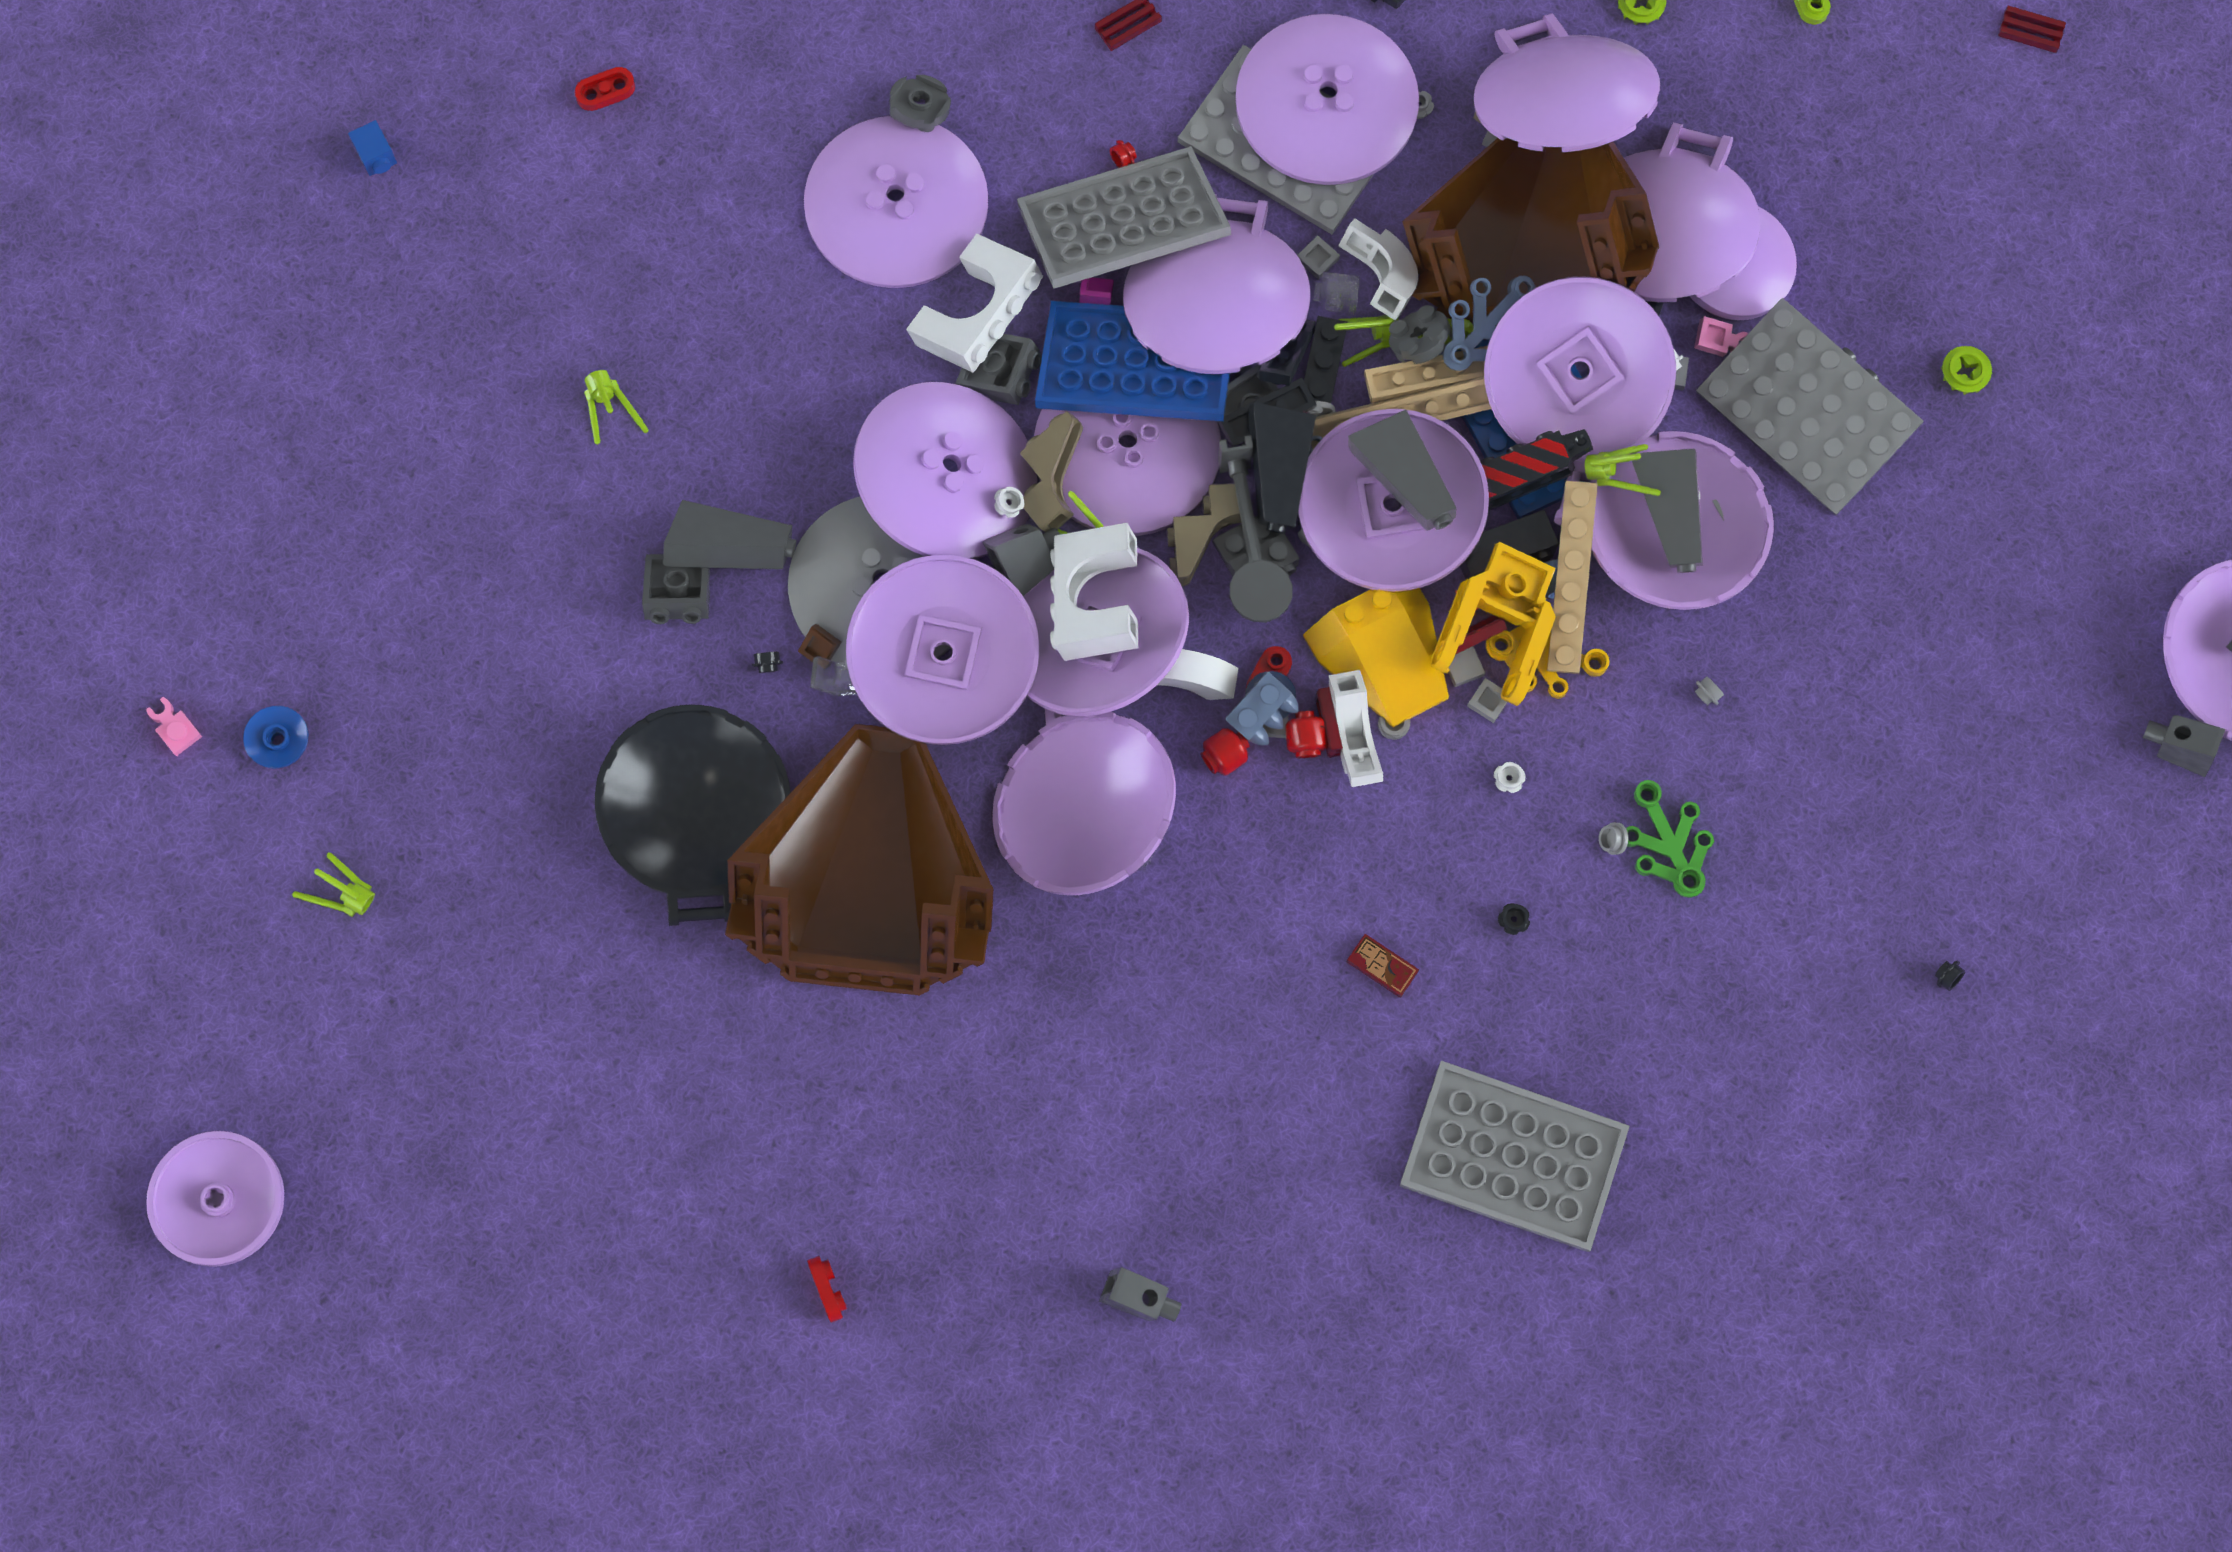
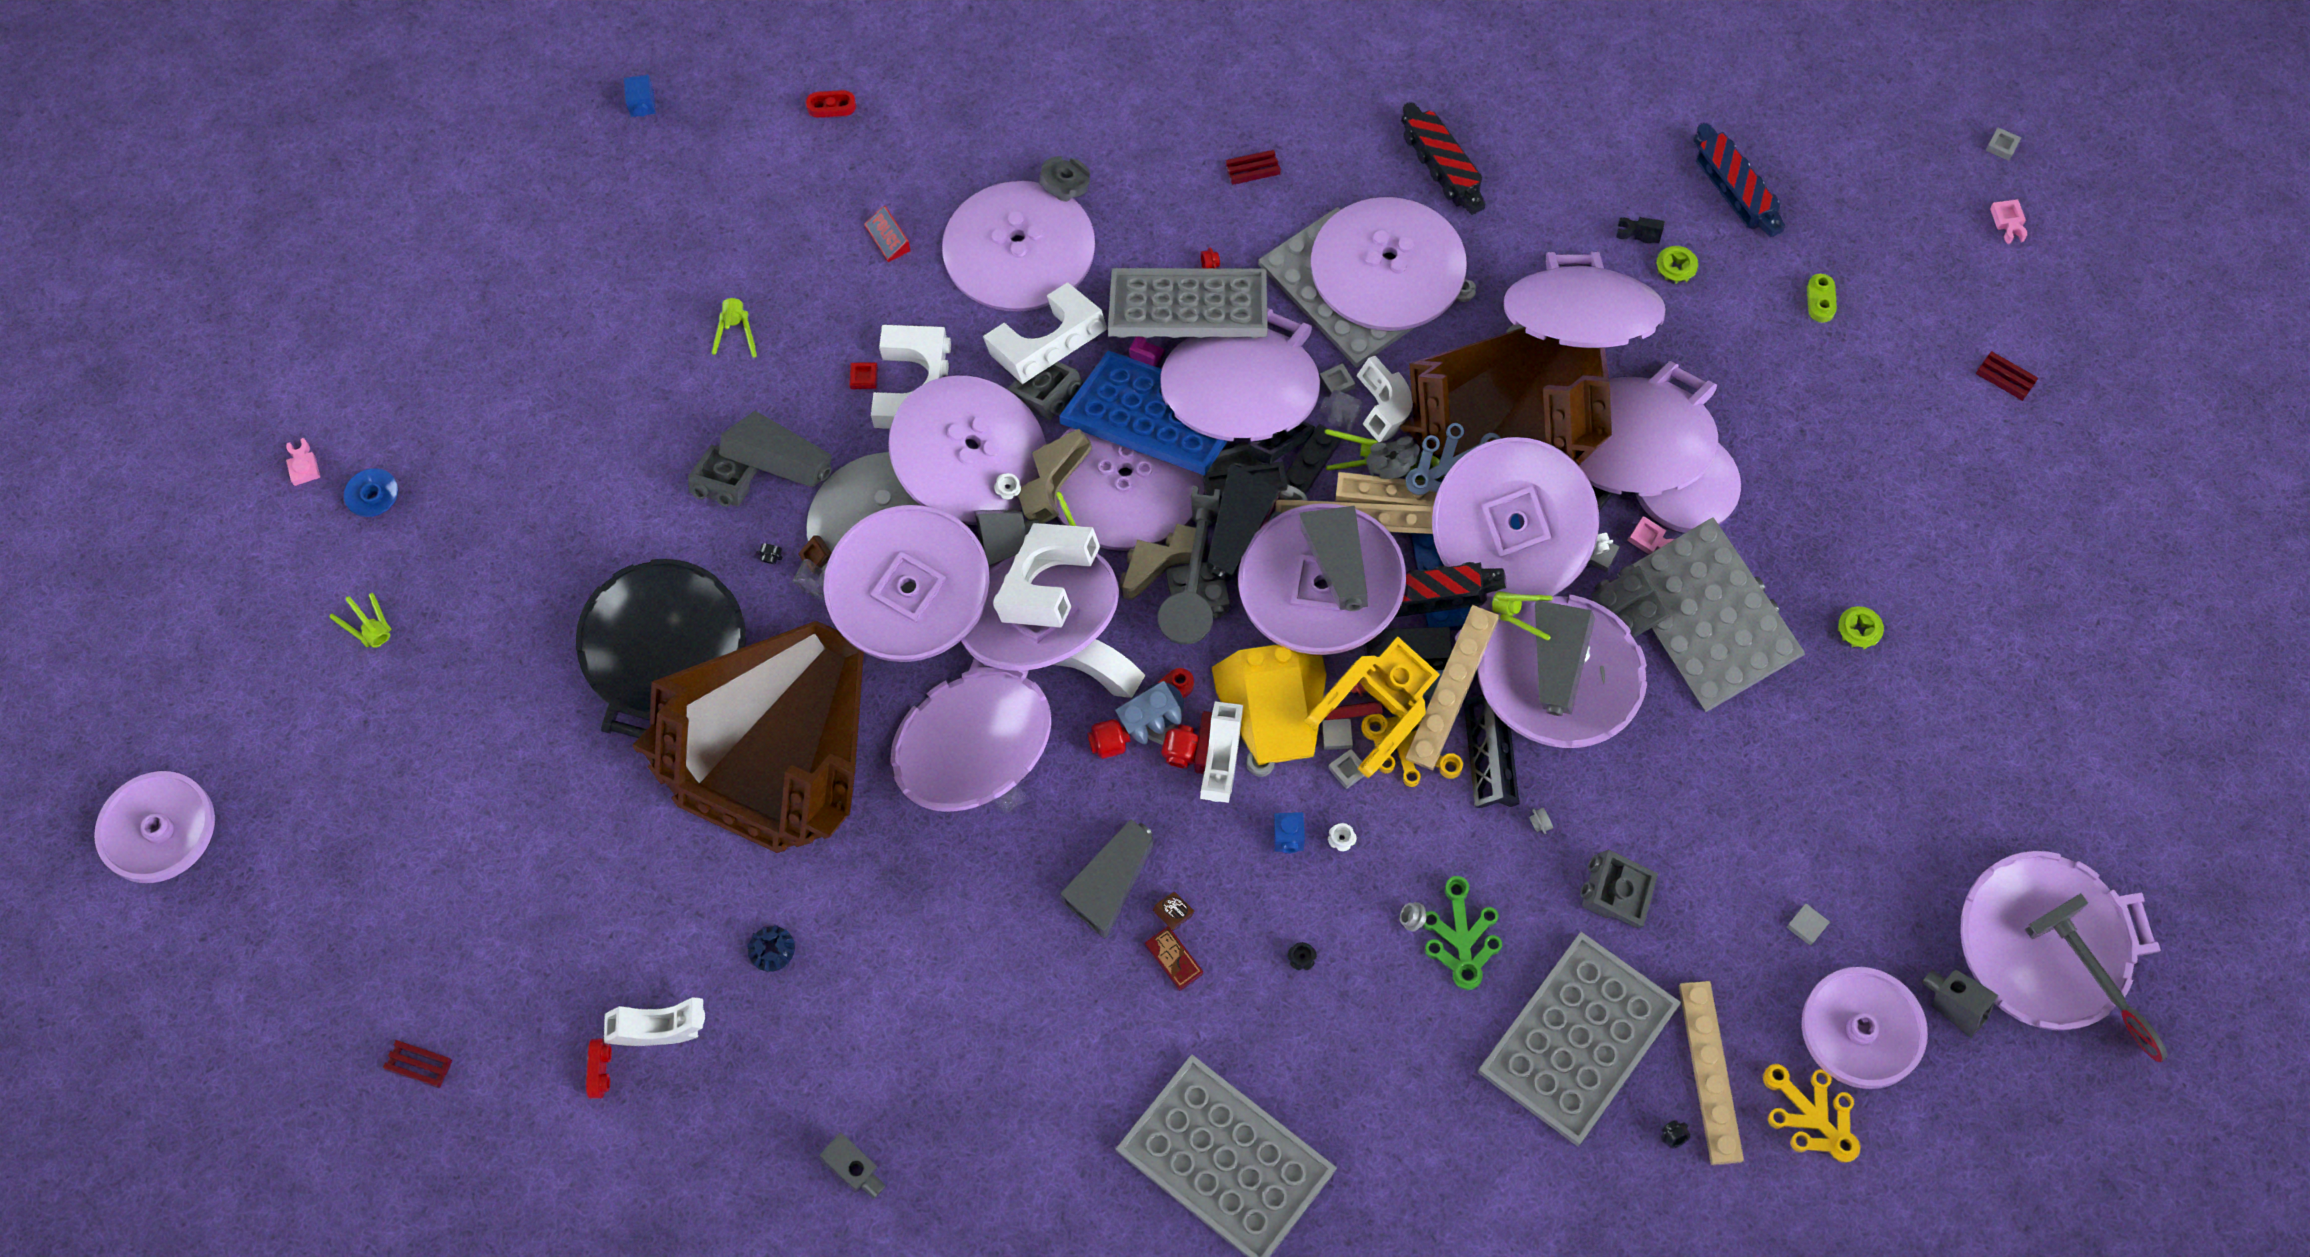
camera: 25 degrees right, 10 degrees down
none -> dark red tile [382,1040,453,1089]
none -> white arch [604,997,705,1046]
none -> dark blue gear [747,925,795,972]
none -> red tile [849,362,878,389]
none -> slope [864,206,911,262]
none -> white arch [871,325,951,429]
none -> dark grey slope [1060,819,1153,939]
none -> reddish brown tile [1152,891,1194,930]
none -> blue brick [1274,812,1305,853]
none -> black fence [1463,694,1520,808]
none -> light grey plate [1477,932,1681,1147]
none -> dark grey plate [1580,849,1658,929]
none -> dark grey plate [1591,565,1671,638]
none -> tan plate [1679,981,1744,1165]
none -> yellow plant [1763,1064,1860,1162]
none -> light grey tile [1786,904,1830,946]
none -> lavender dish [1802,967,1928,1089]

